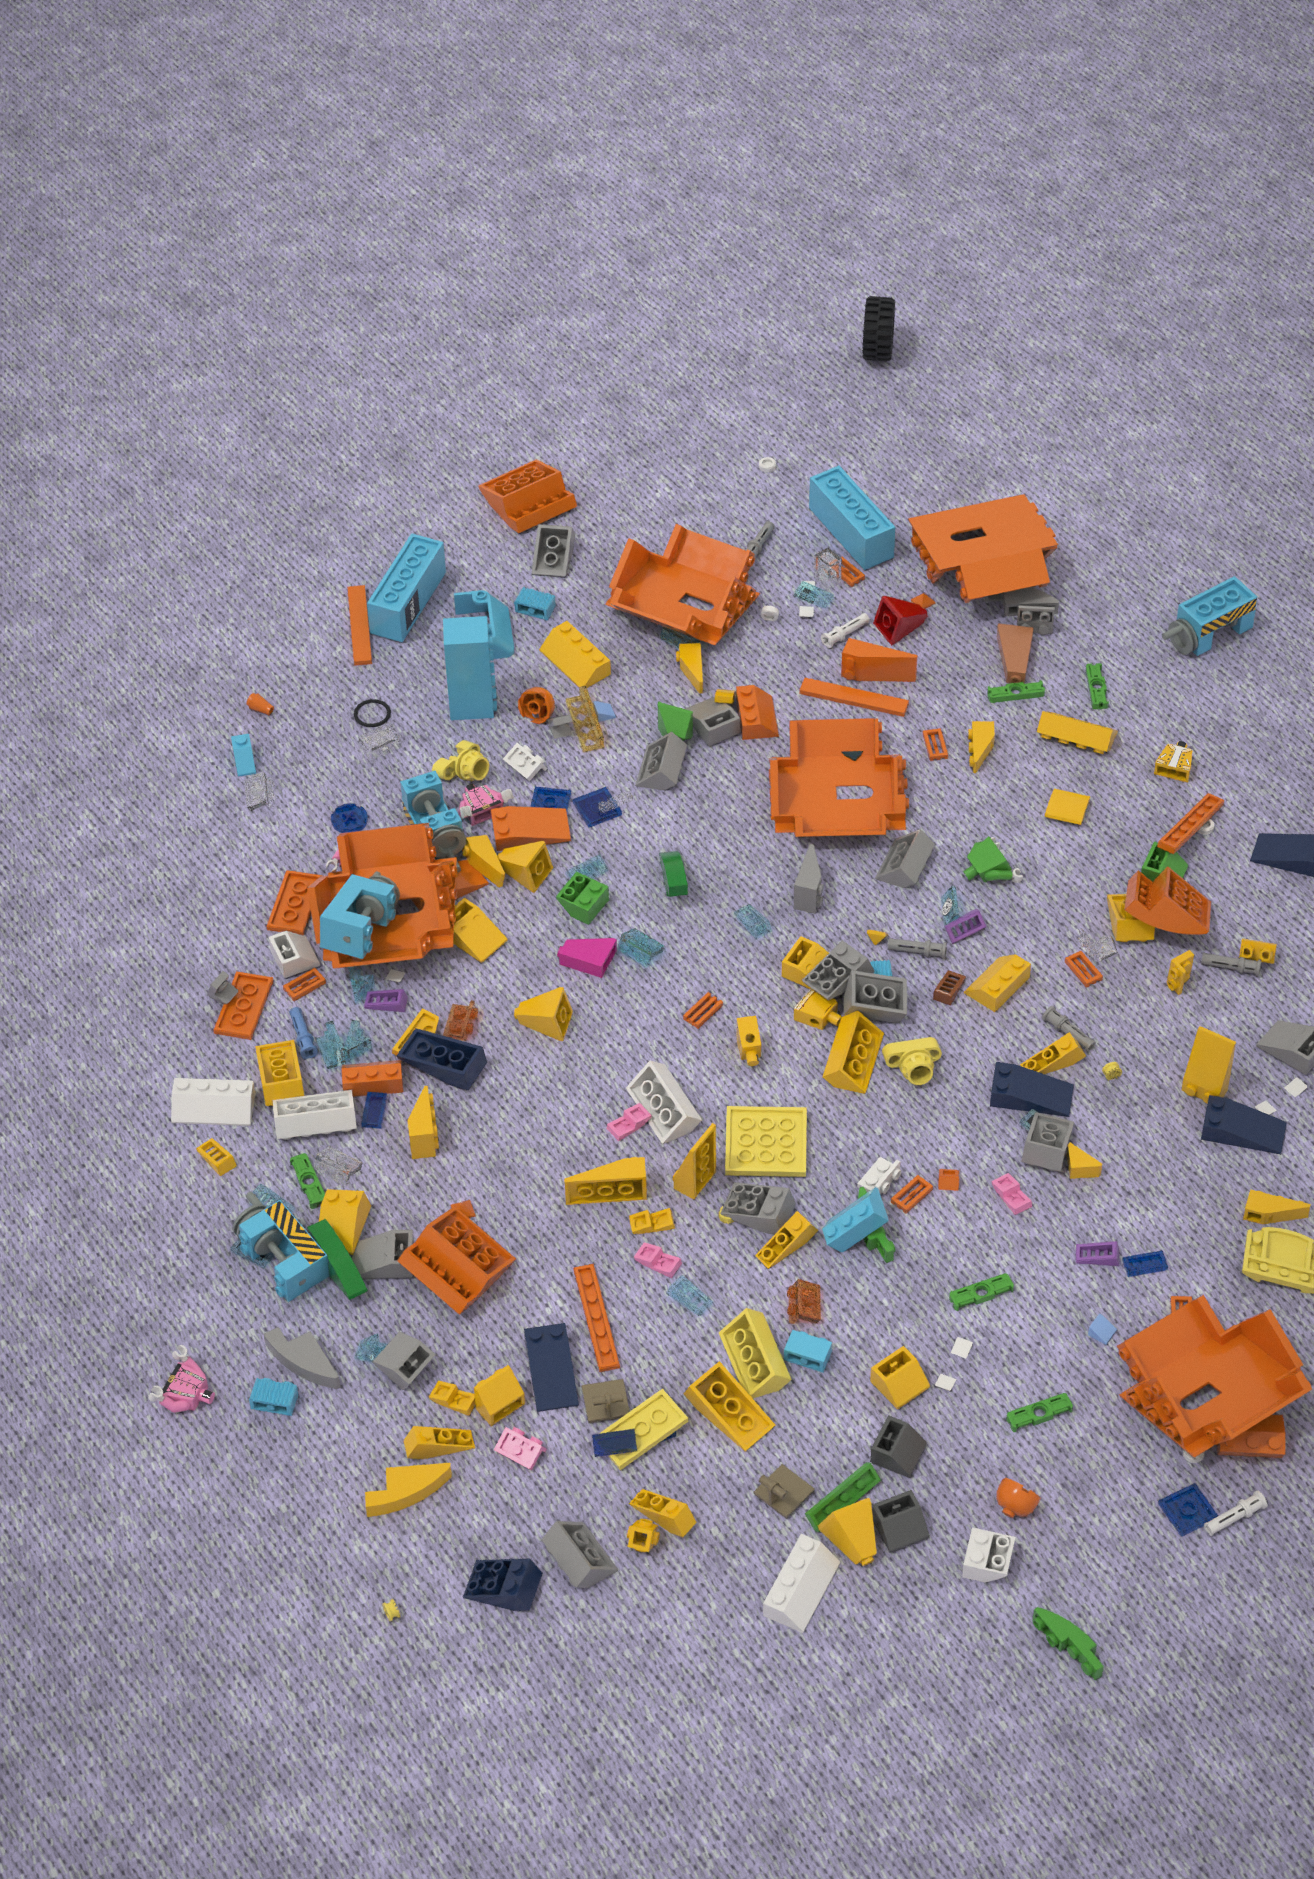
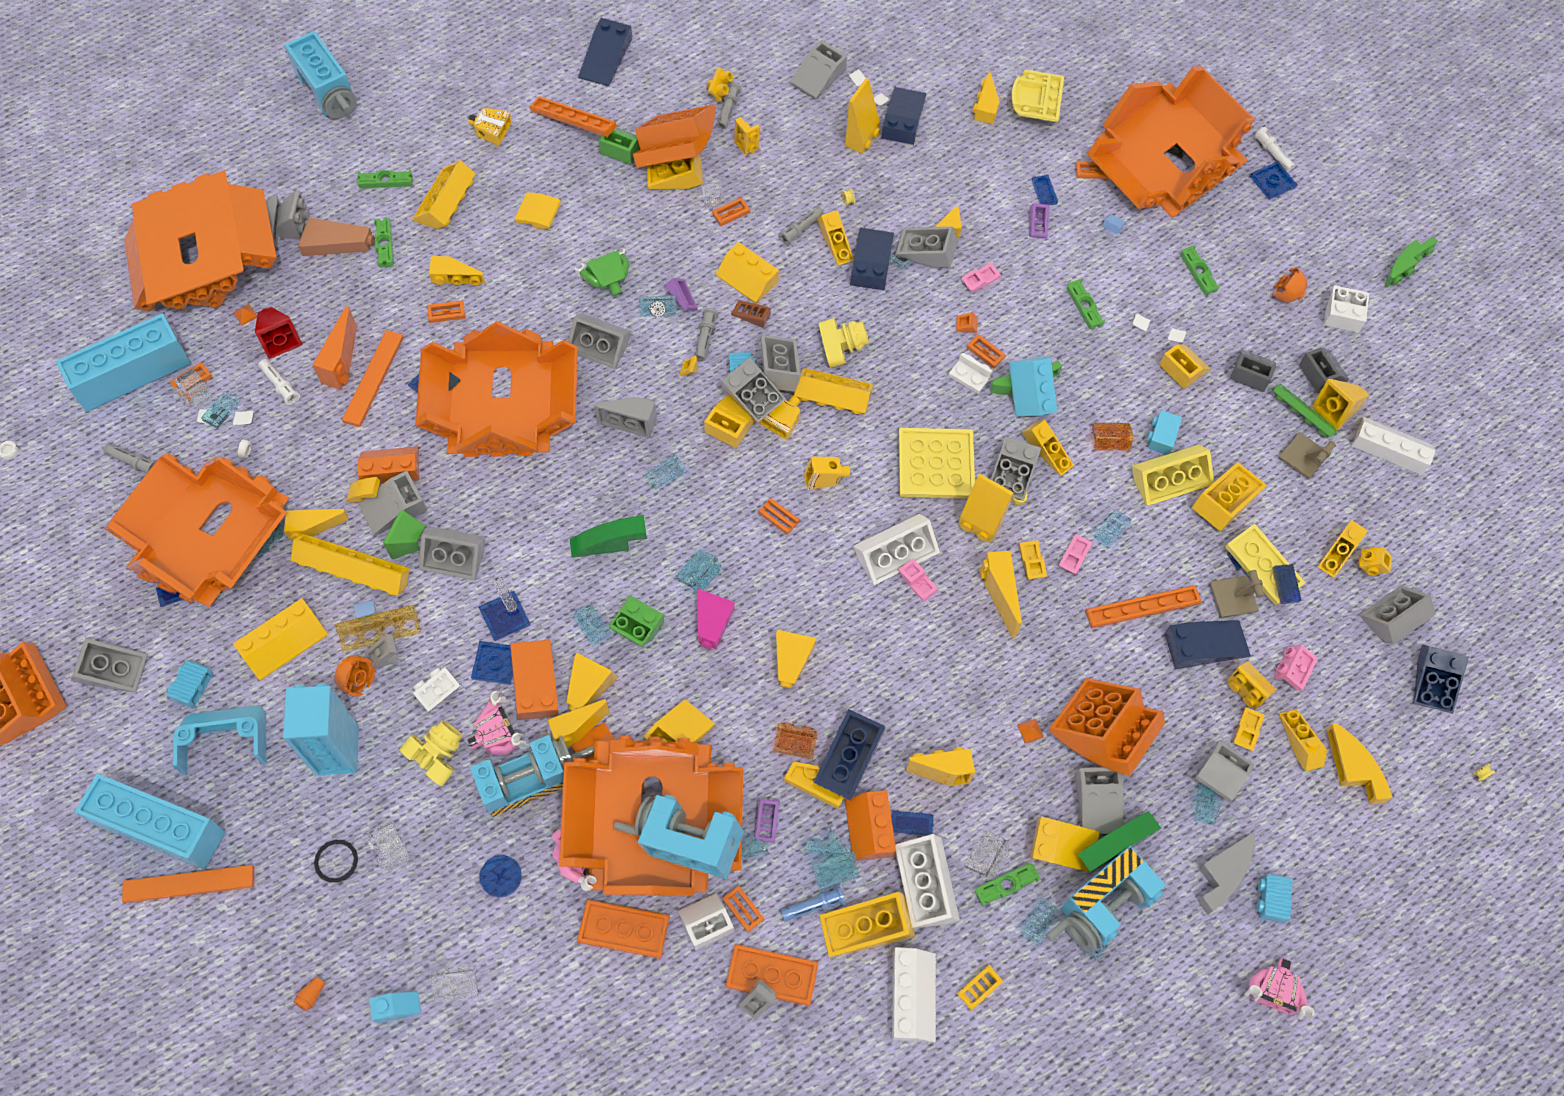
camera: 95 degrees left, 15 degrees up
none -> yellow brick [290,534,410,595]

